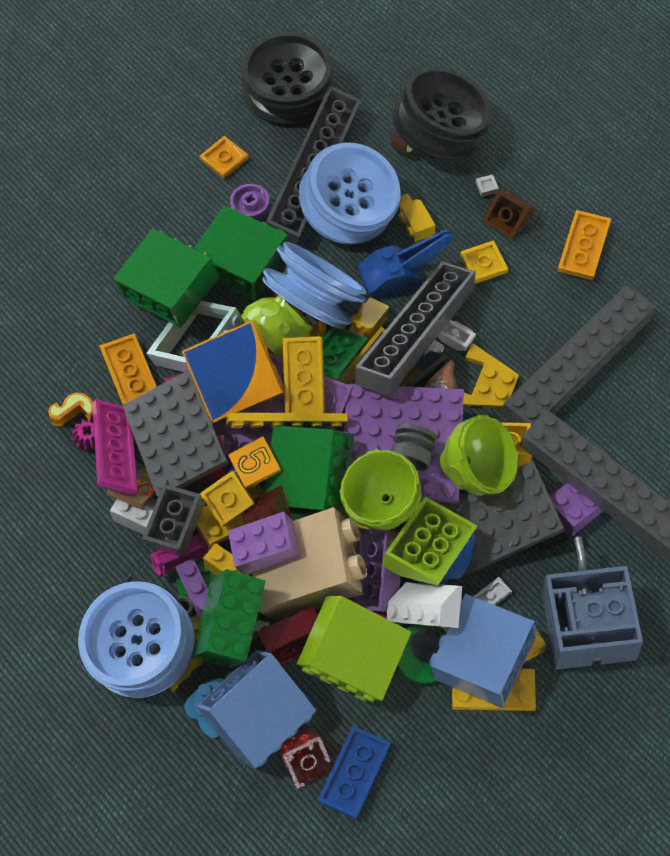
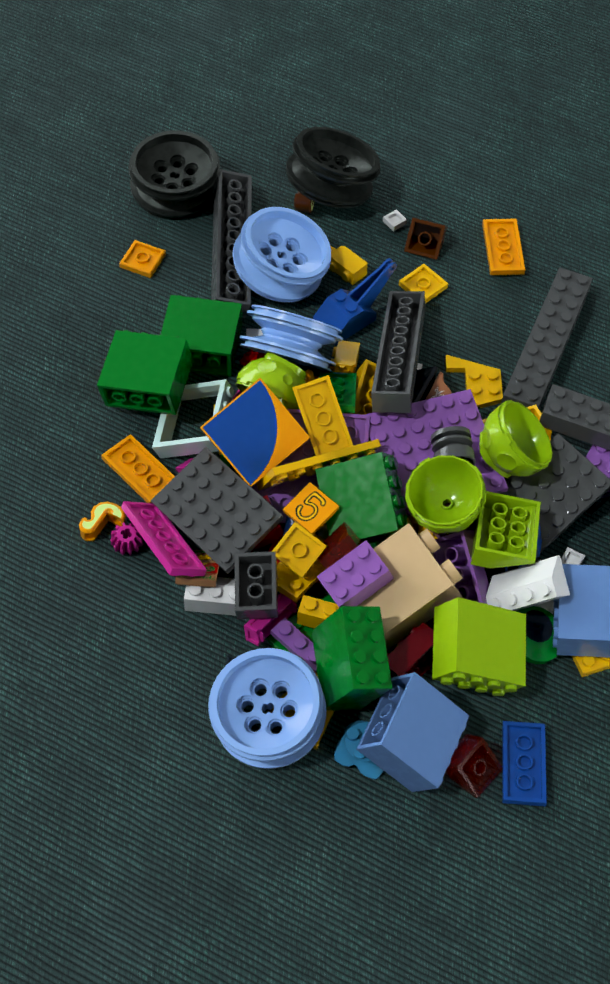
camera: 25 degrees left, 5 degrees down
medium lavender wheel [230,184,271,223] -> none
white slope [437,320,476,351] -> none

